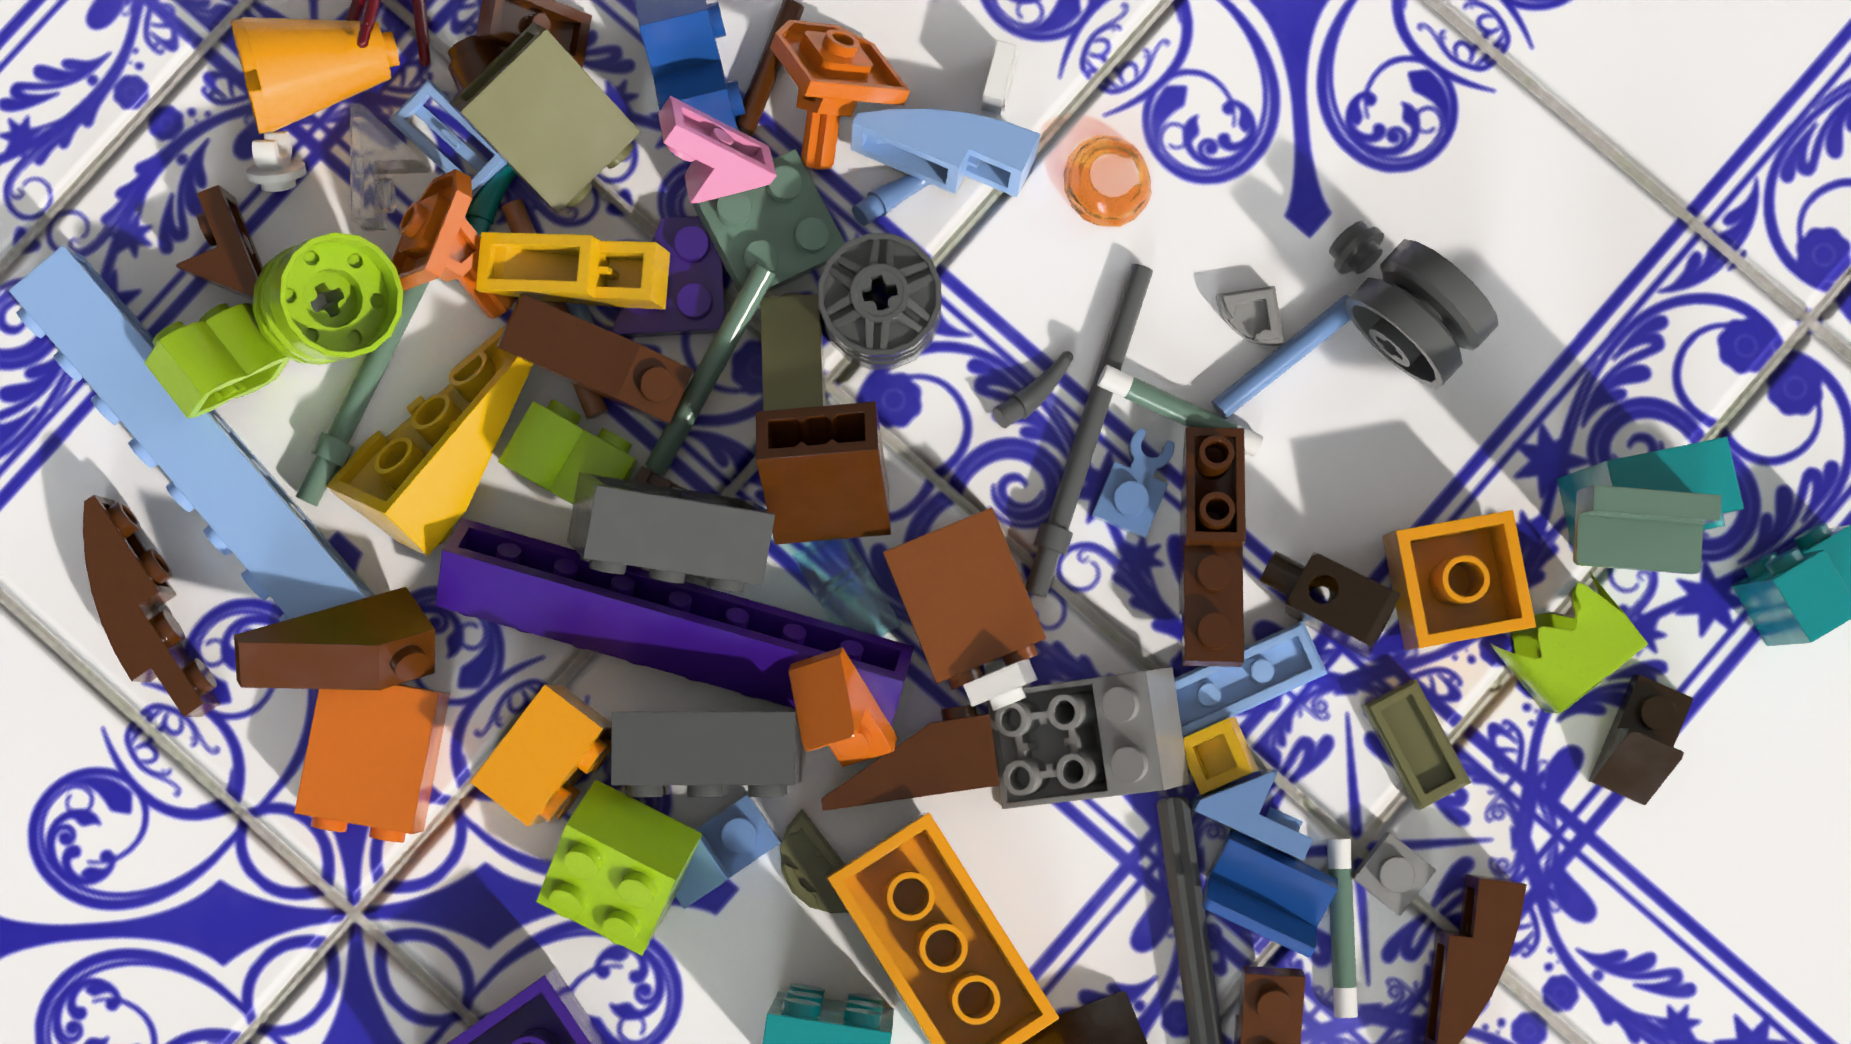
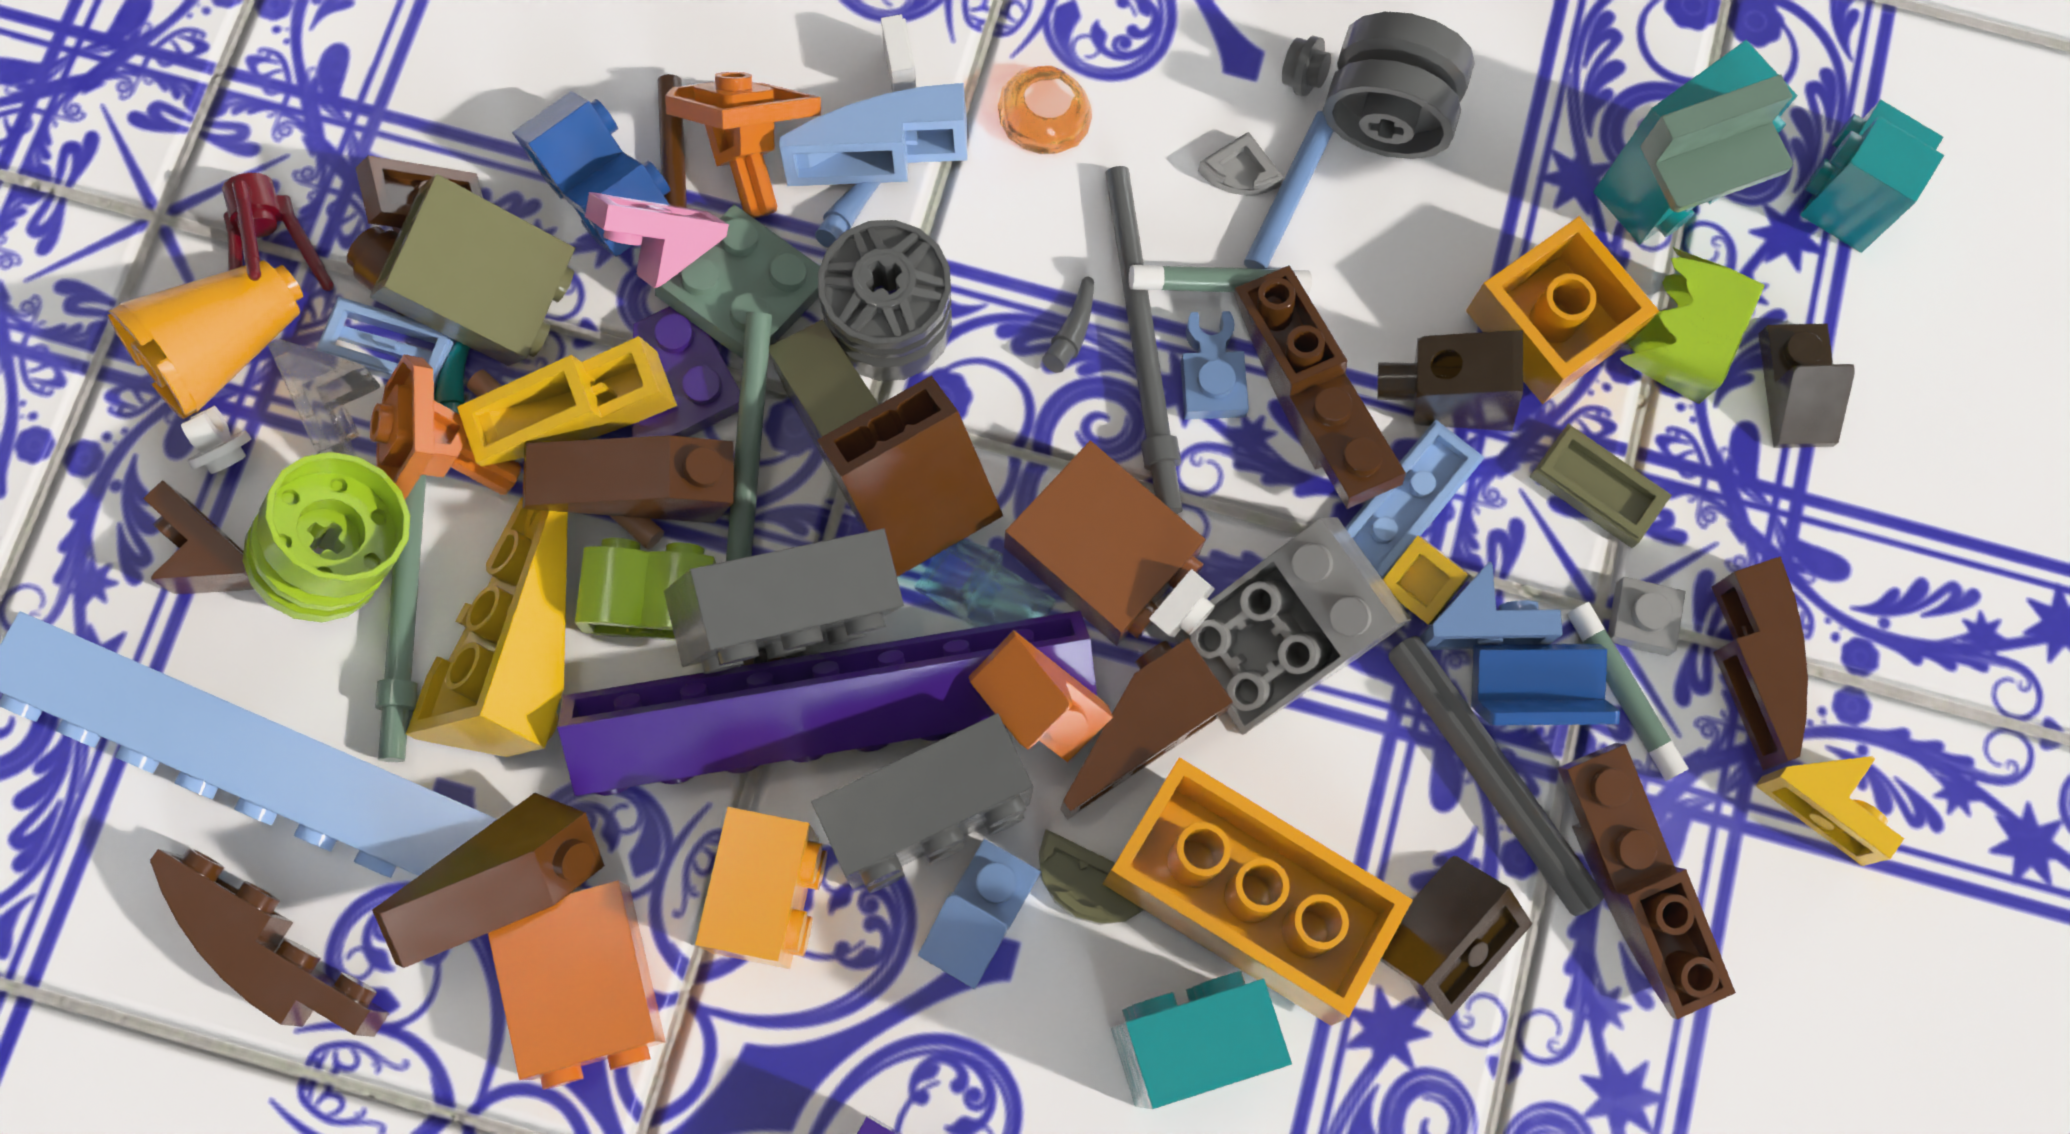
camera: 30 degrees left, 10 degrees down
lime brick [144,303,290,418] -> none
lime brick [536,780,702,956] -> none

